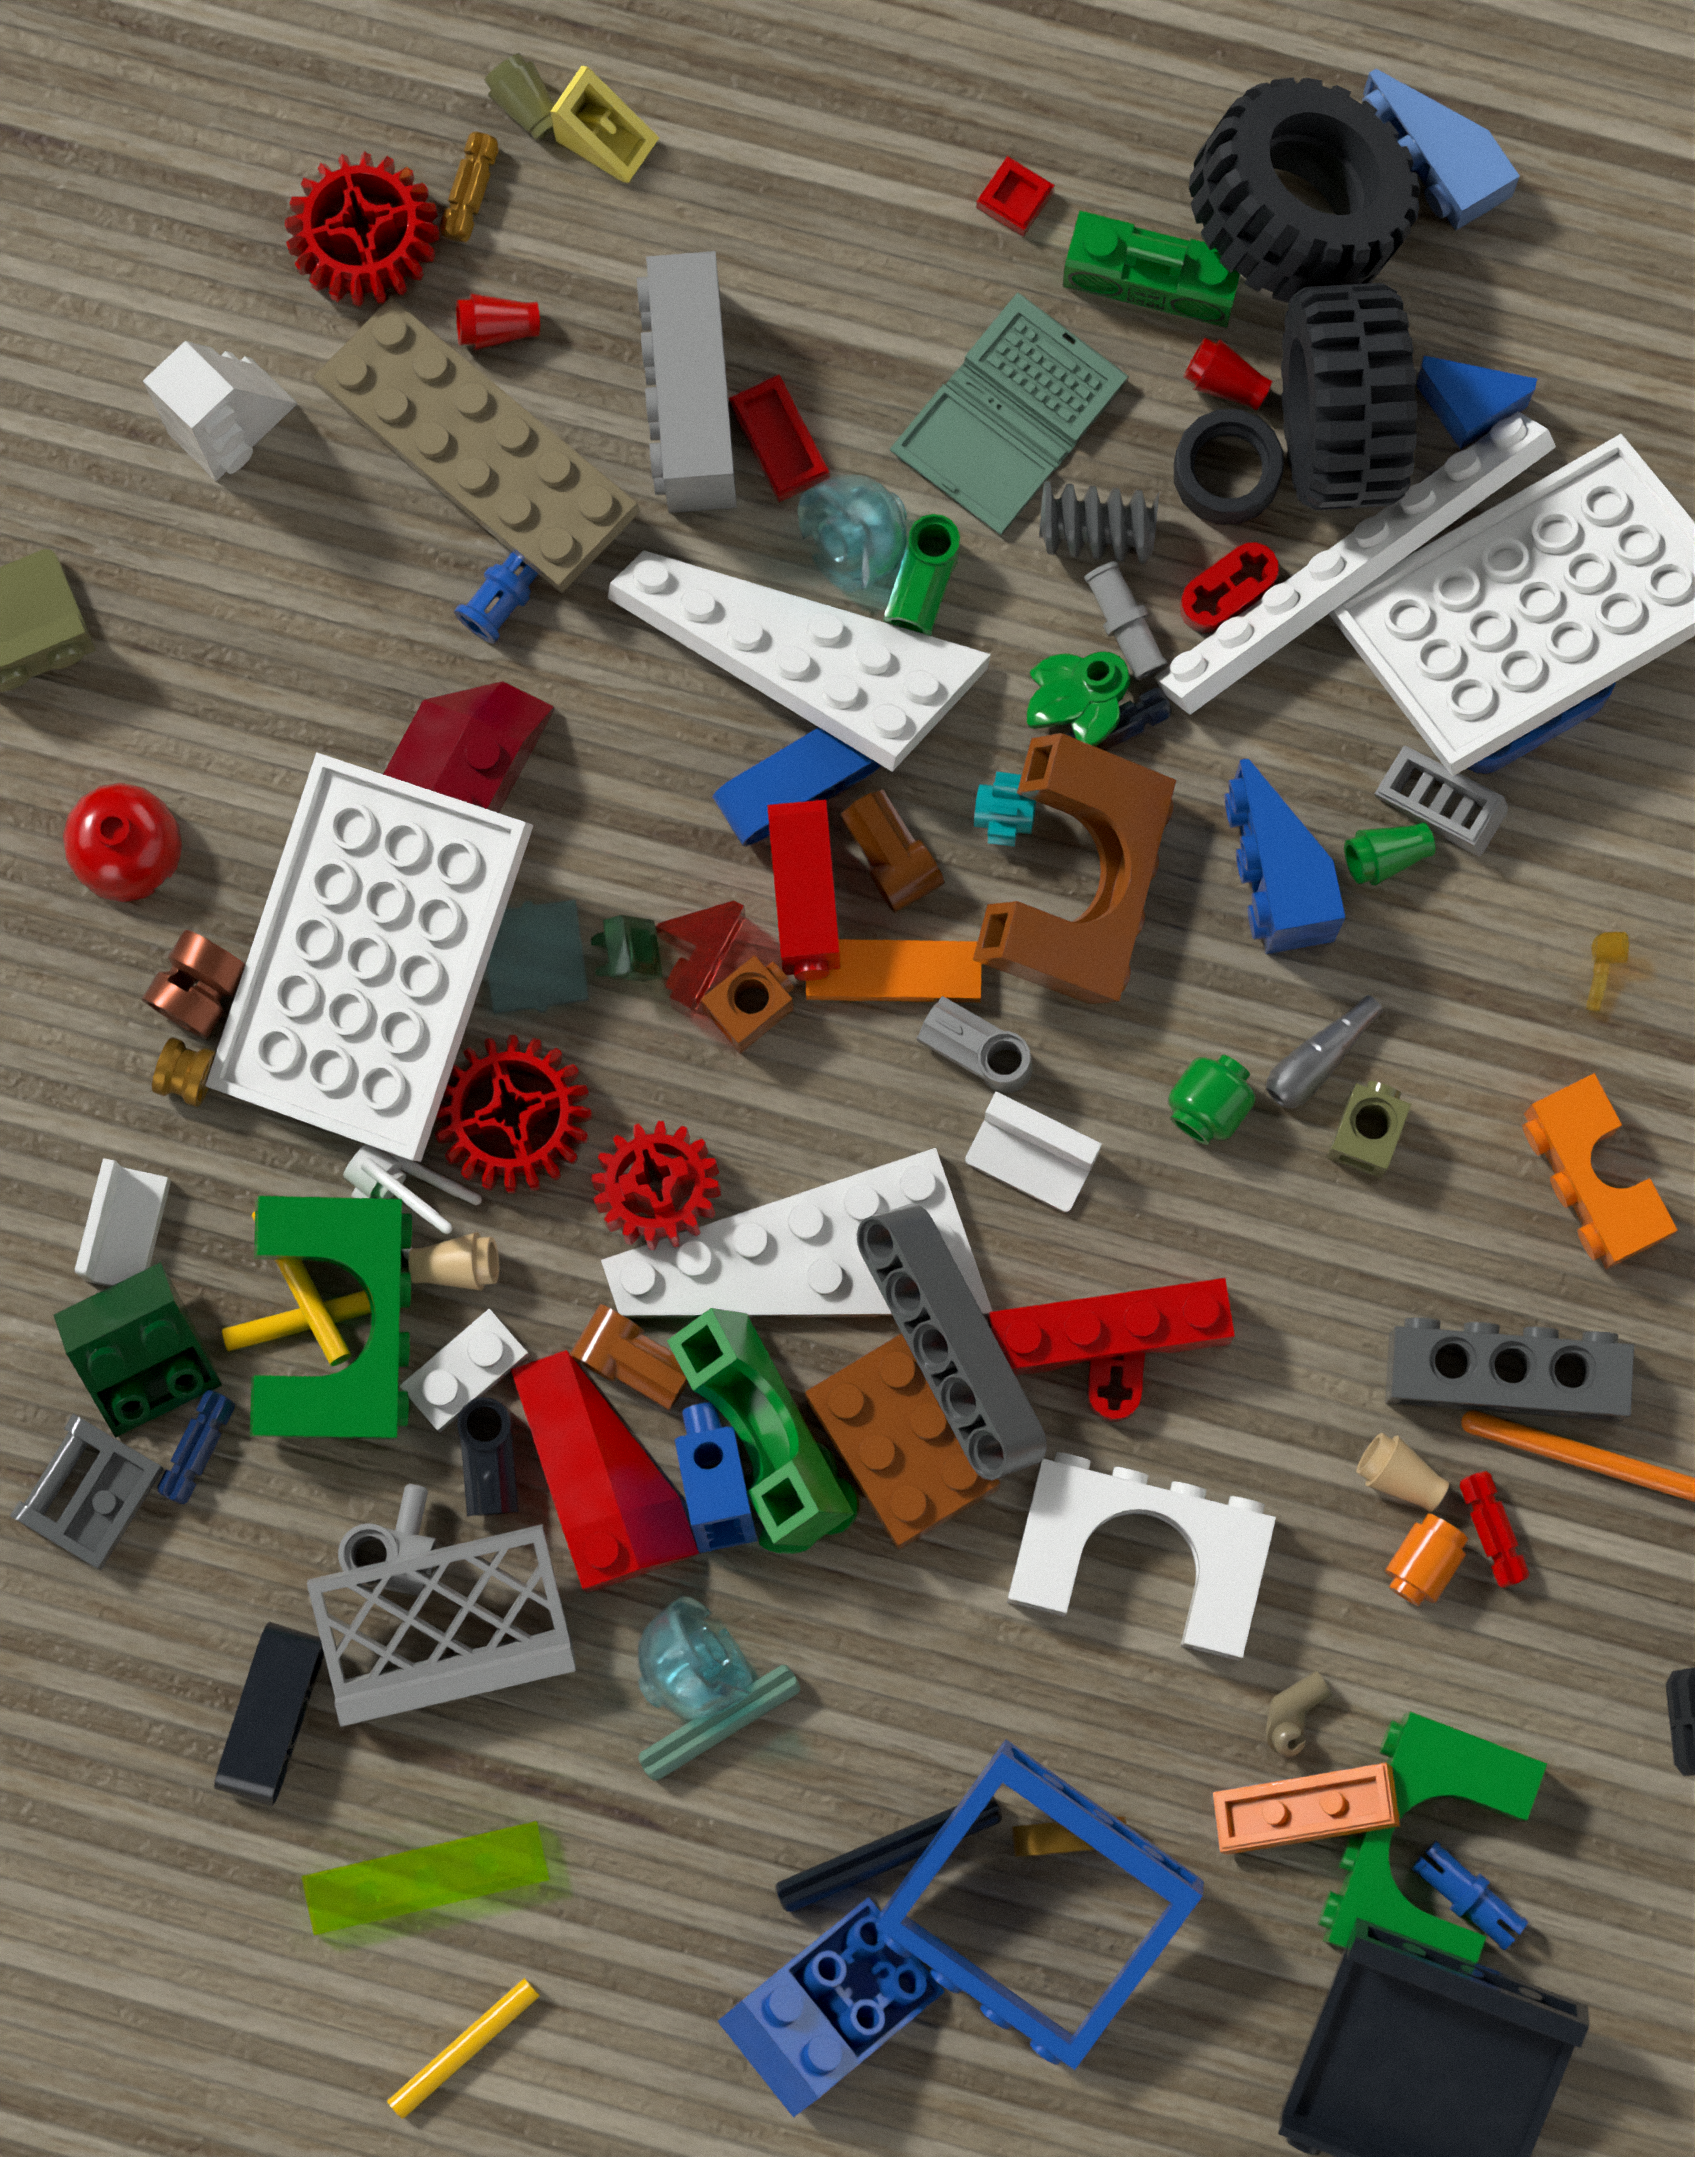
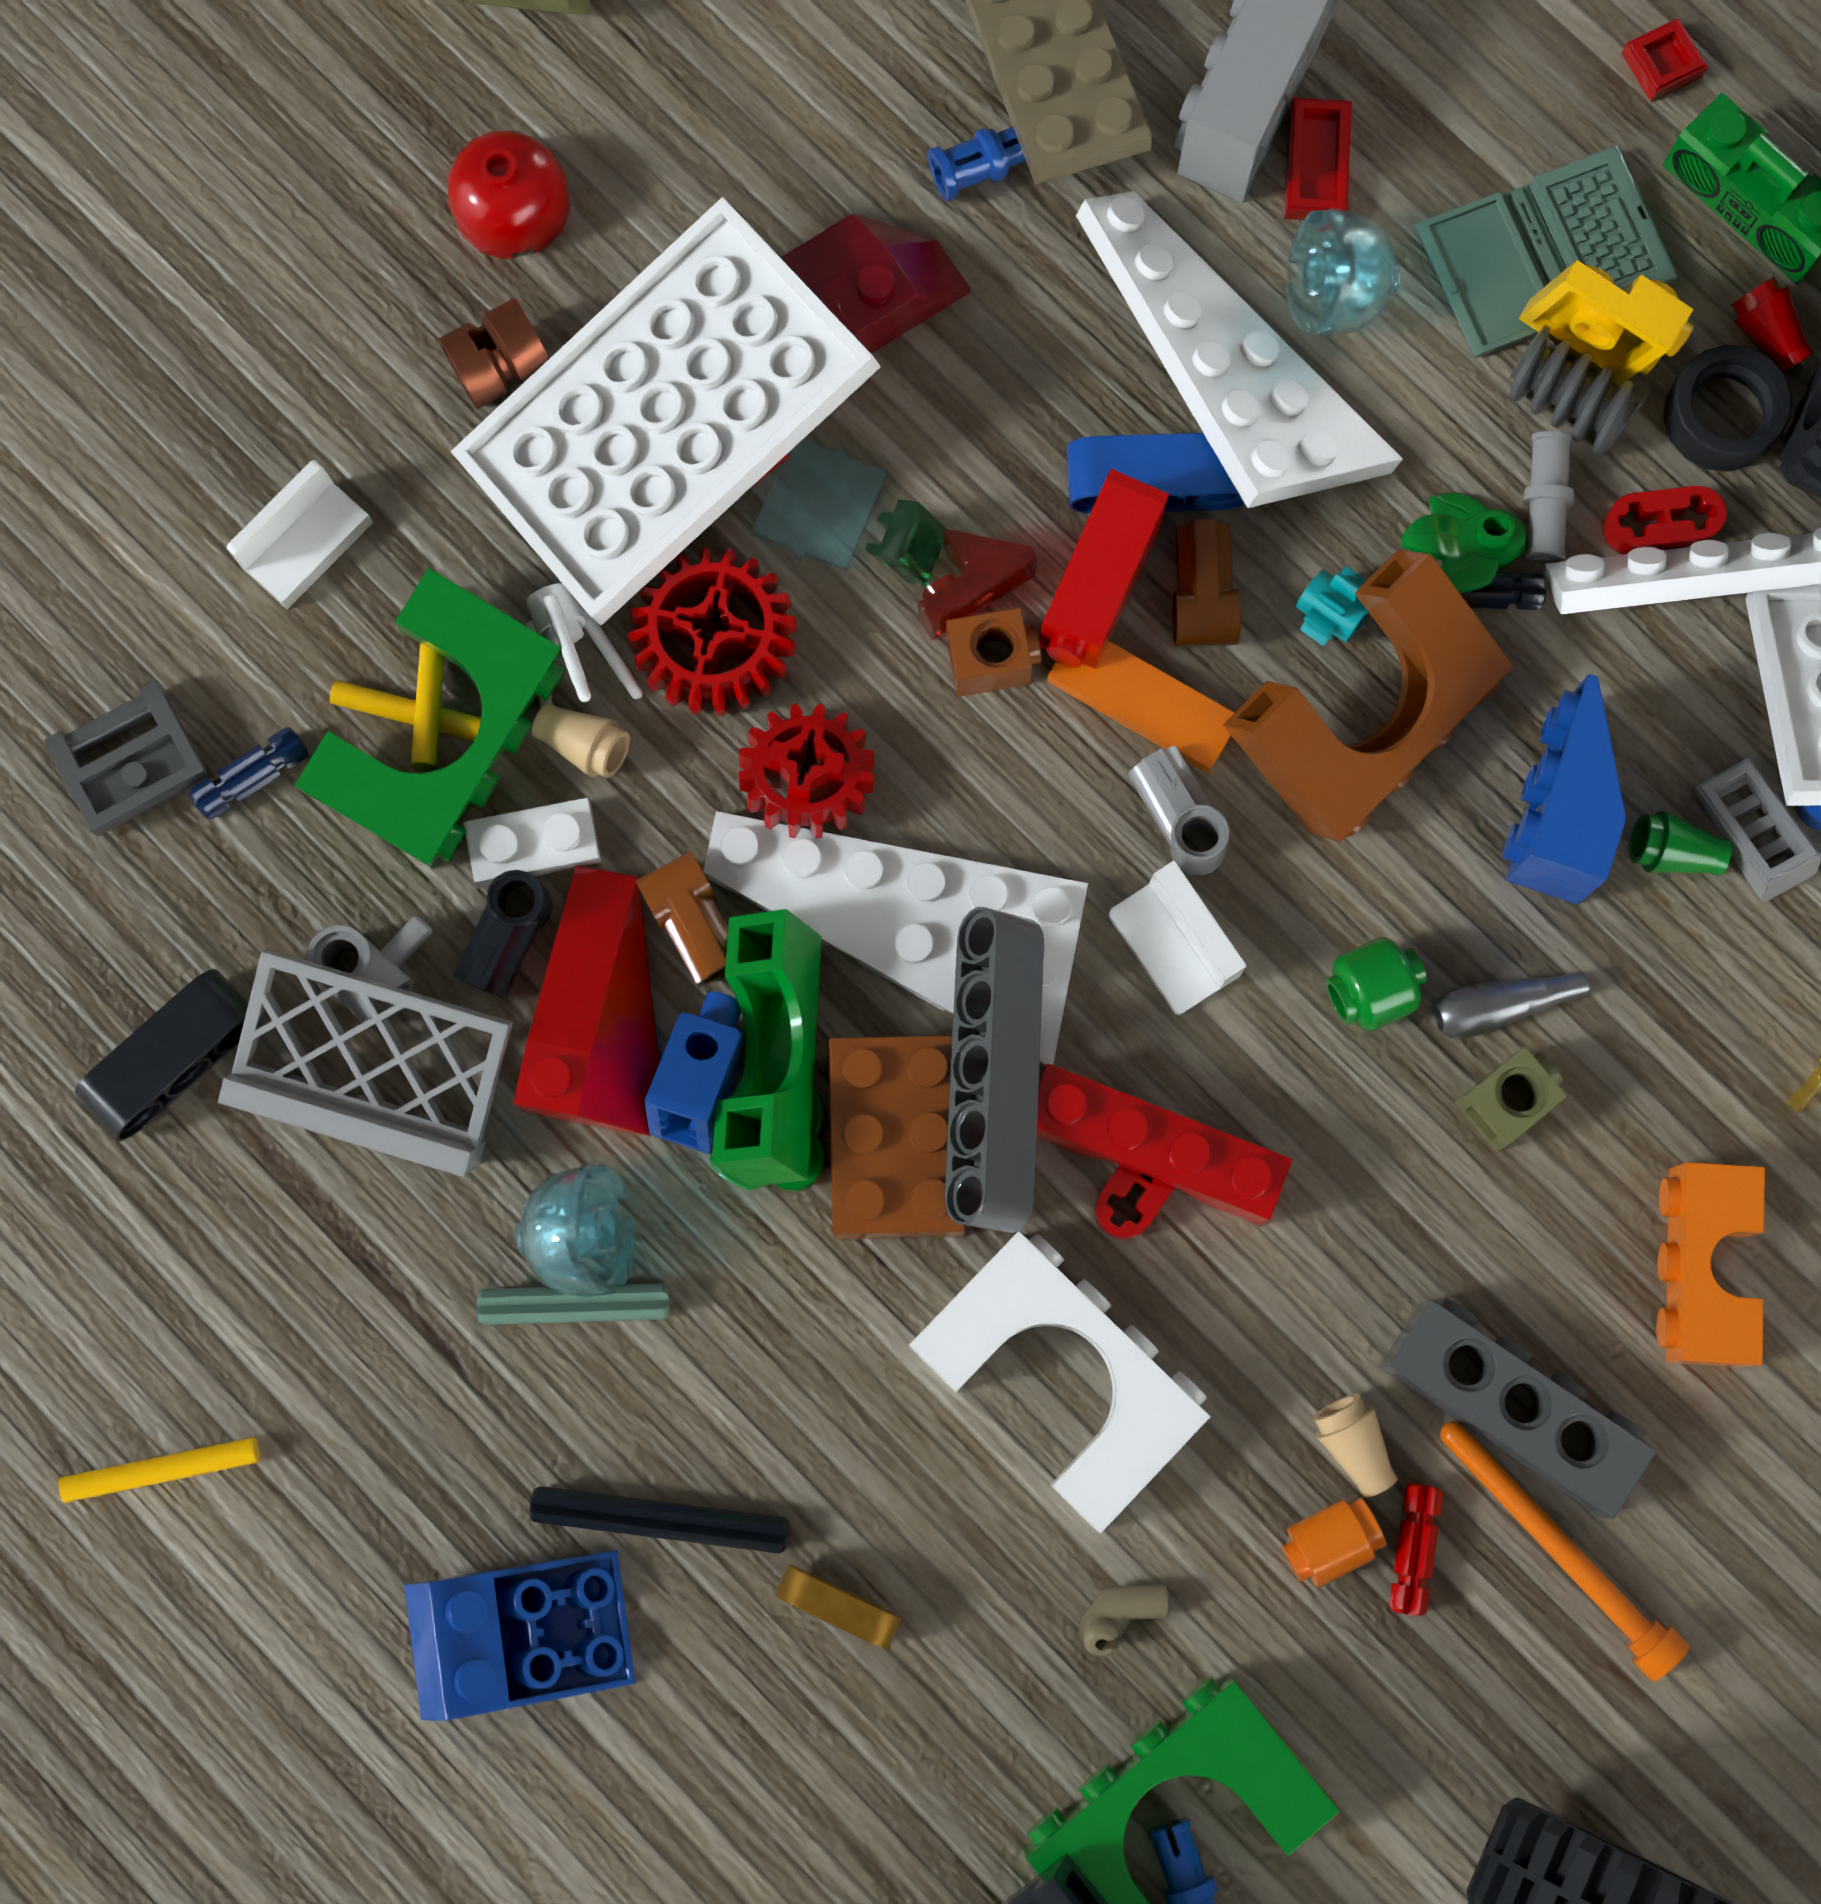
camera: 30 degrees right, 0 degrees up
dark green slope [54,1262,222,1438] -> none
pearl gold wheel [152,1037,216,1107] -> none
clear neon green tile [301,1821,551,1936] -> none
blue window [875,1739,1204,2070] -> none
green piece [883,514,960,636] -> none
orange tile [1213,1763,1400,1855] -> none
none -> yellow plate [1518,260,1694,386]

